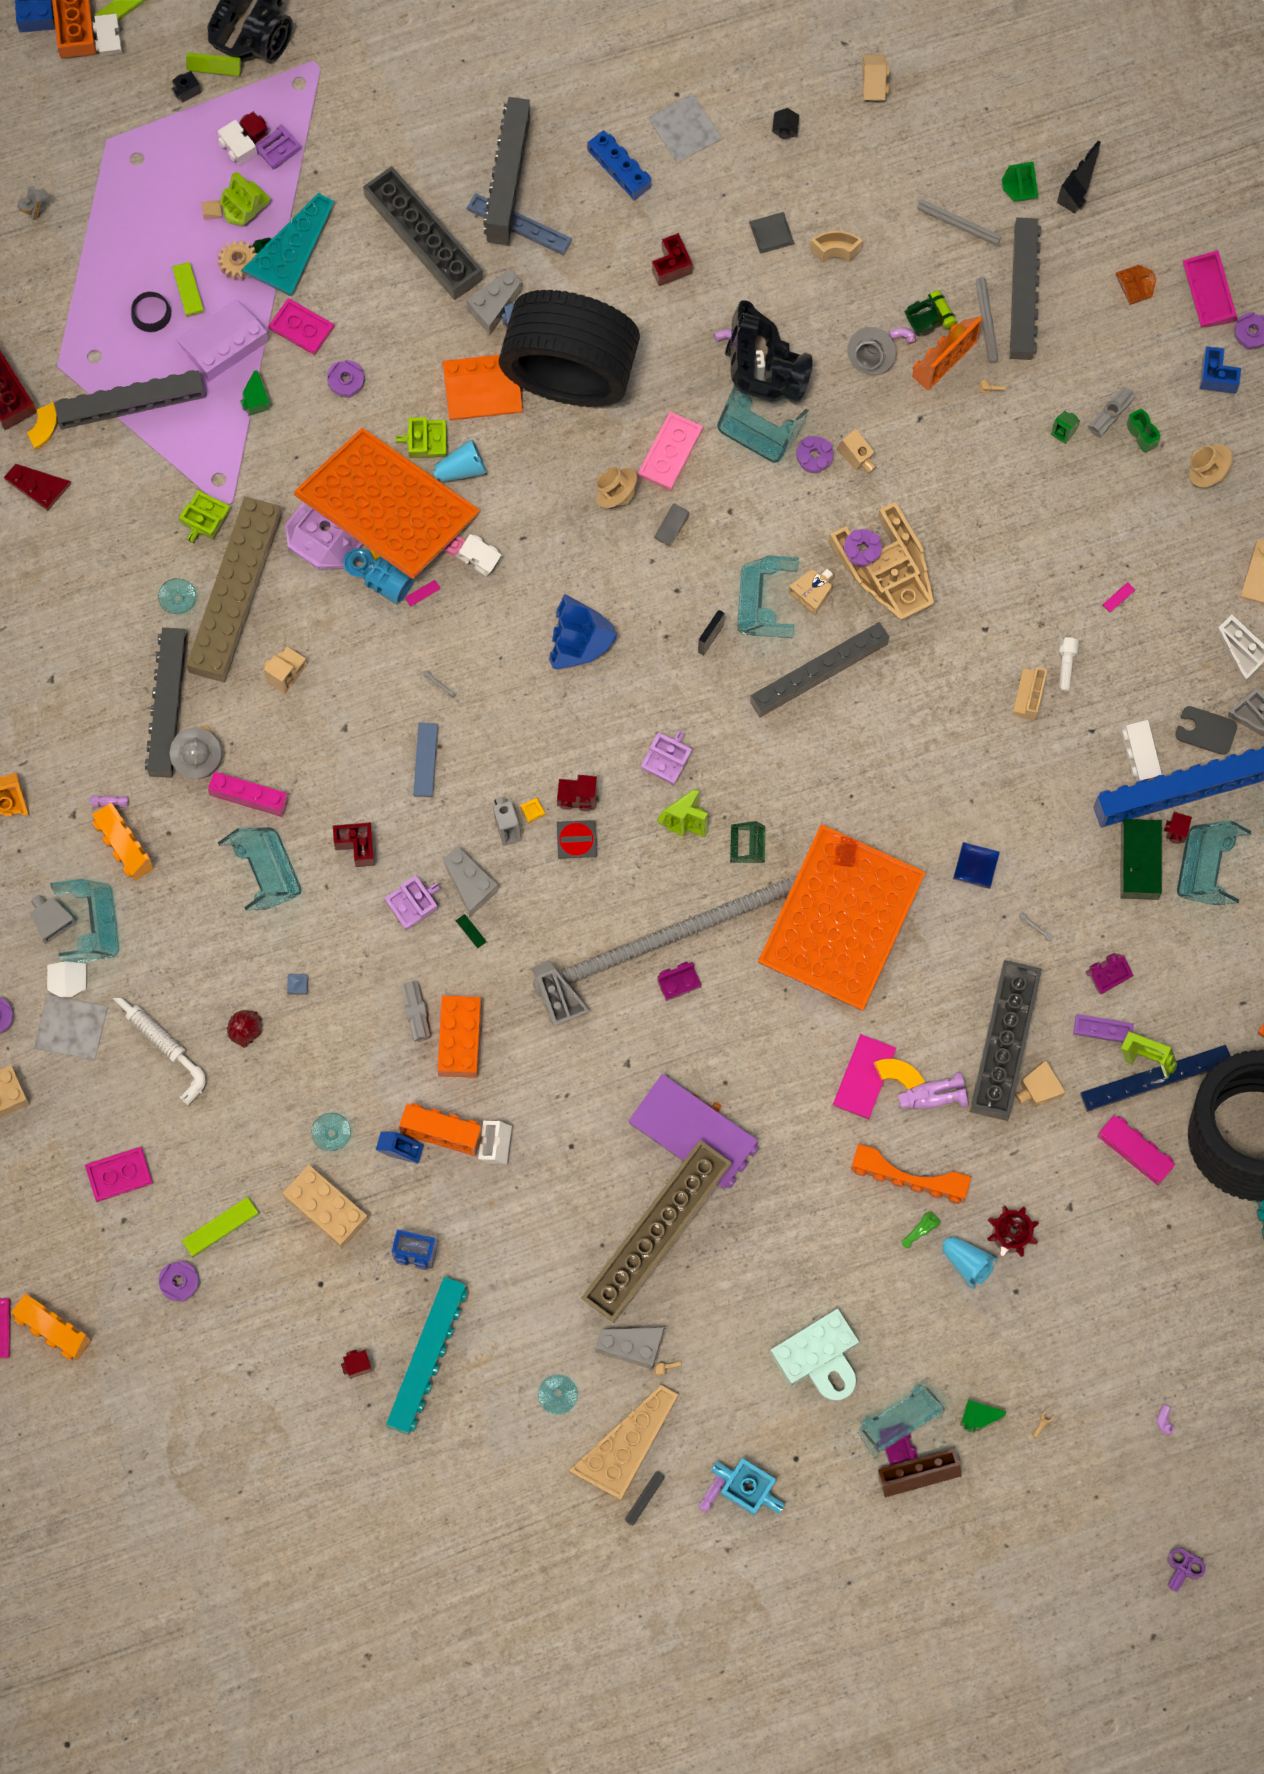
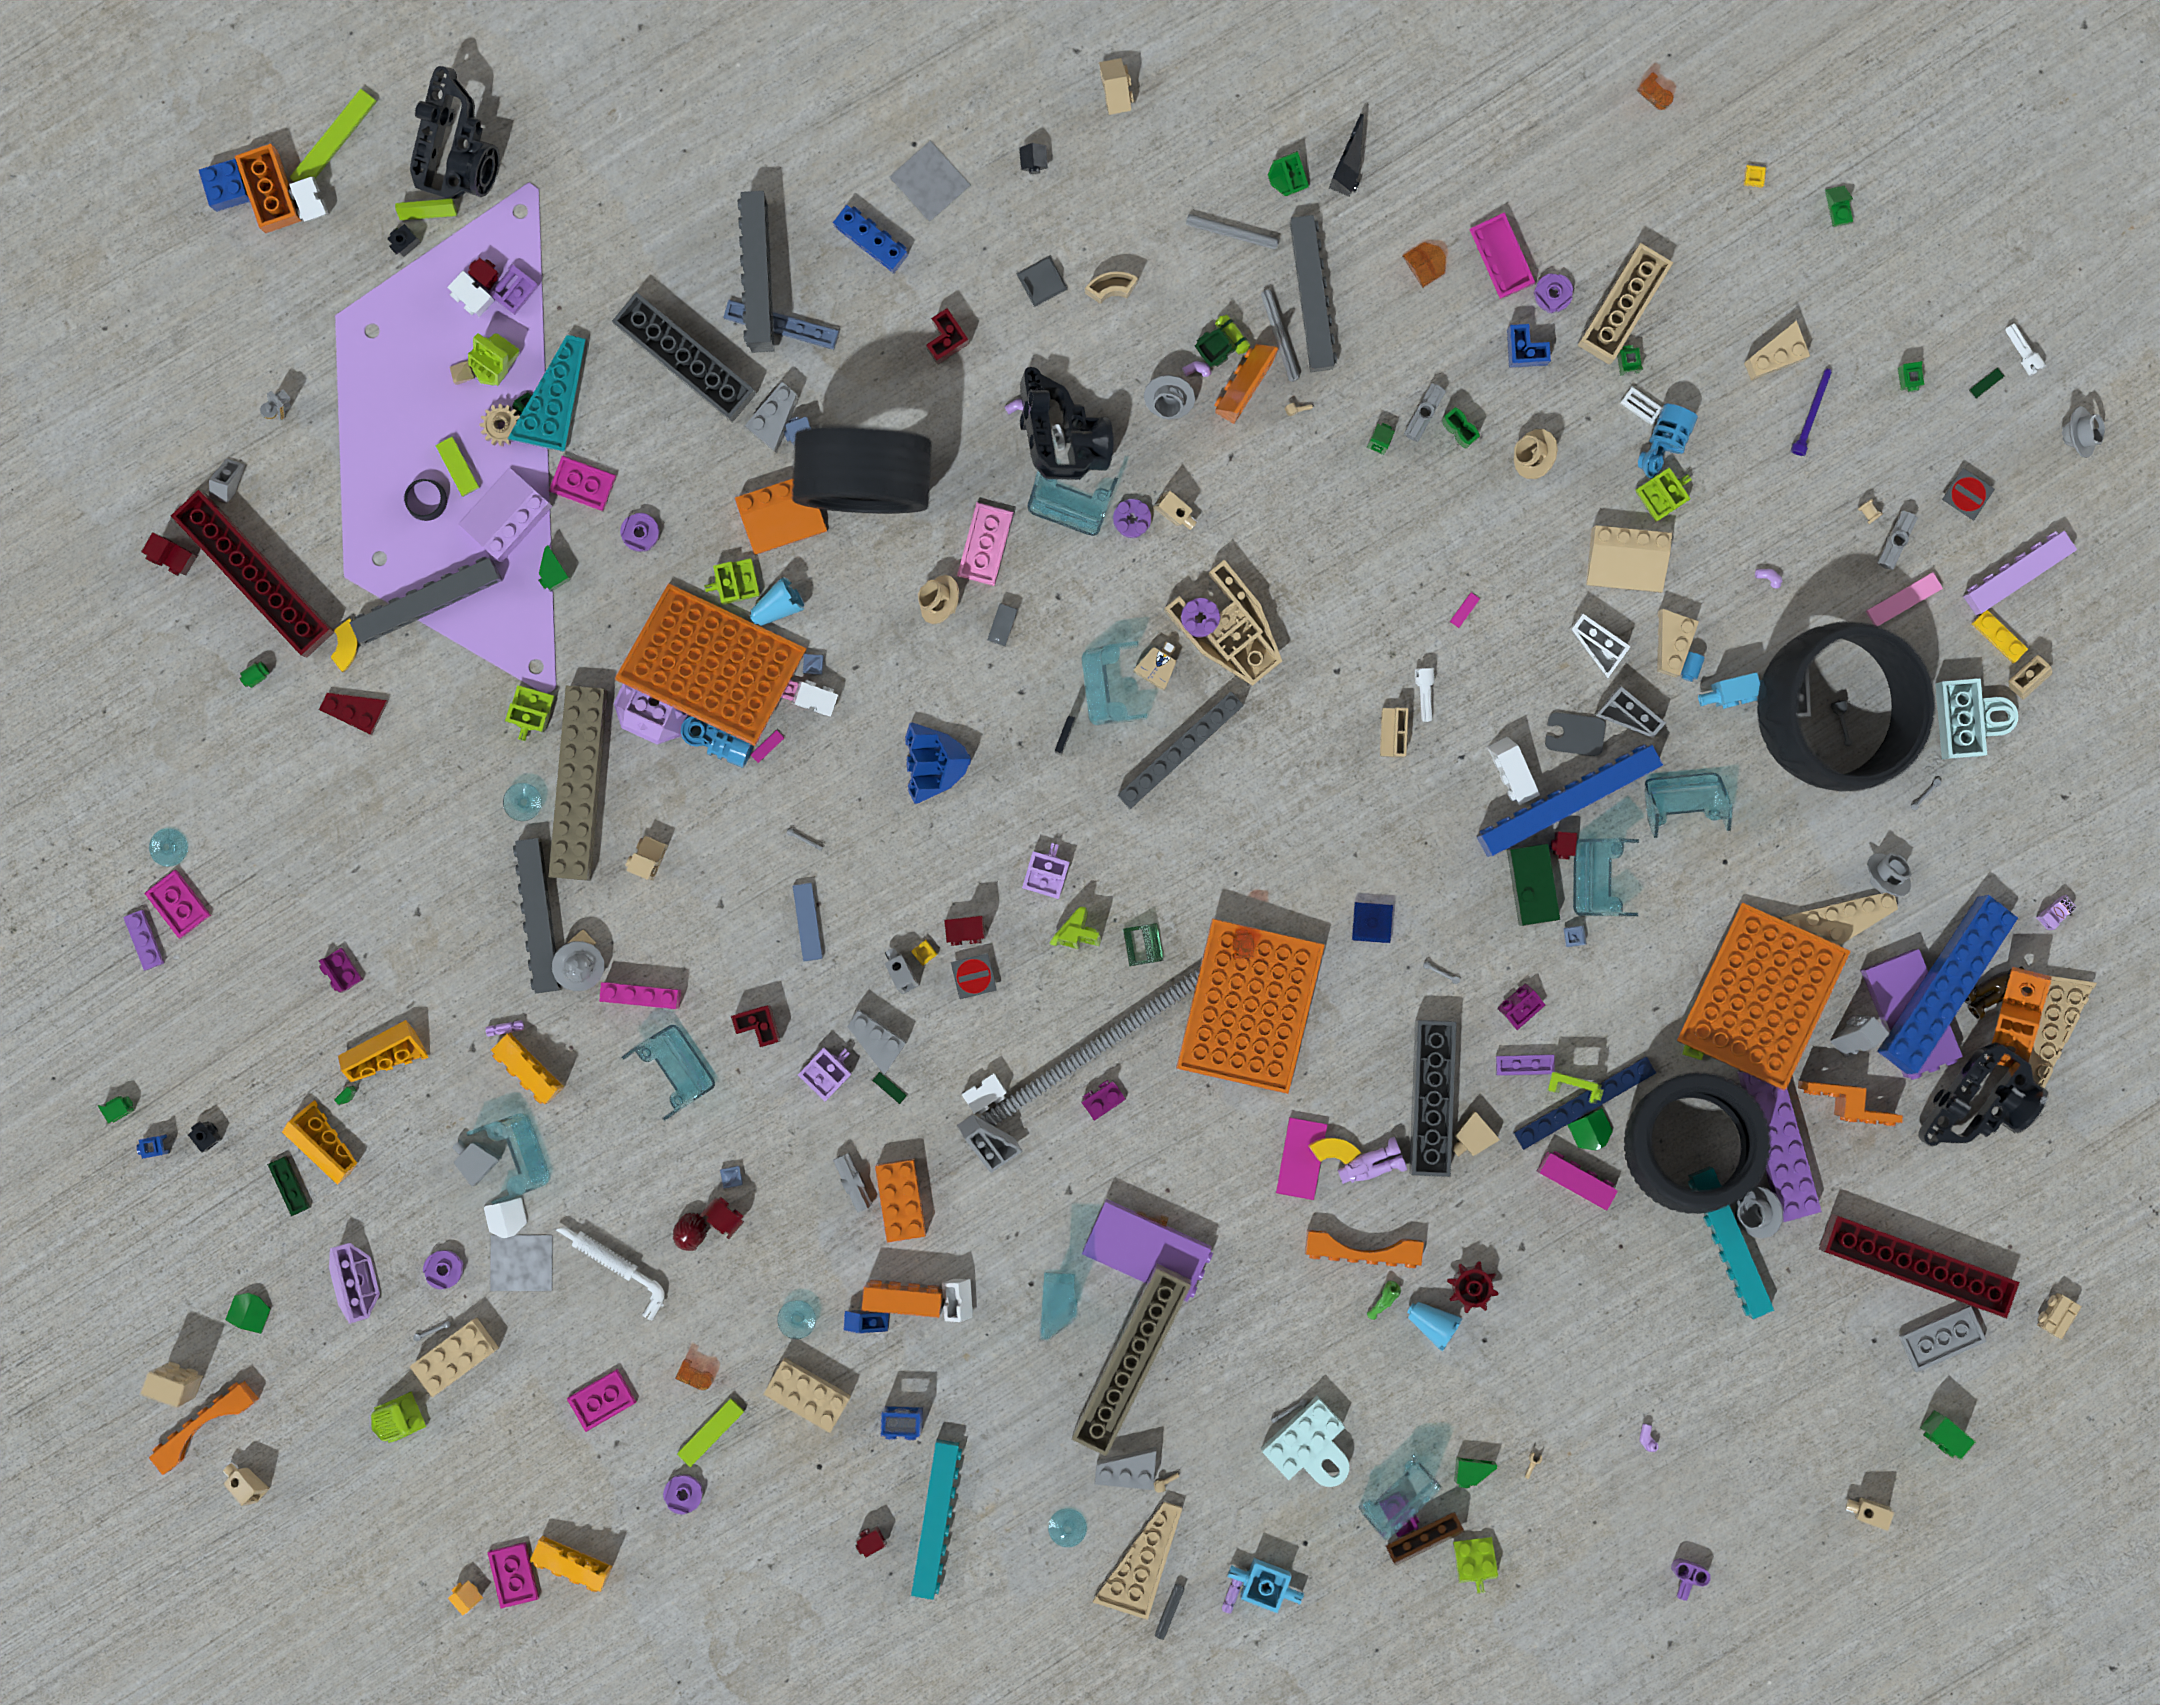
camera: 10 degrees left, 15 degrees up
none -> clear orange leg [675,1358,714,1390]
none -> dark red brick [700,1196,744,1239]
none -> sand blue tile [803,654,824,675]
none -> white brick [962,1073,1007,1114]
none -> clear light blue windscreen [1040,1273,1077,1341]
none -> light grey hinge [1271,1399,1307,1423]
none -> lime plate [1453,1537,1498,1594]
none -> sand blue tile [1563,925,1587,947]
none -> green slope [1567,1108,1613,1151]

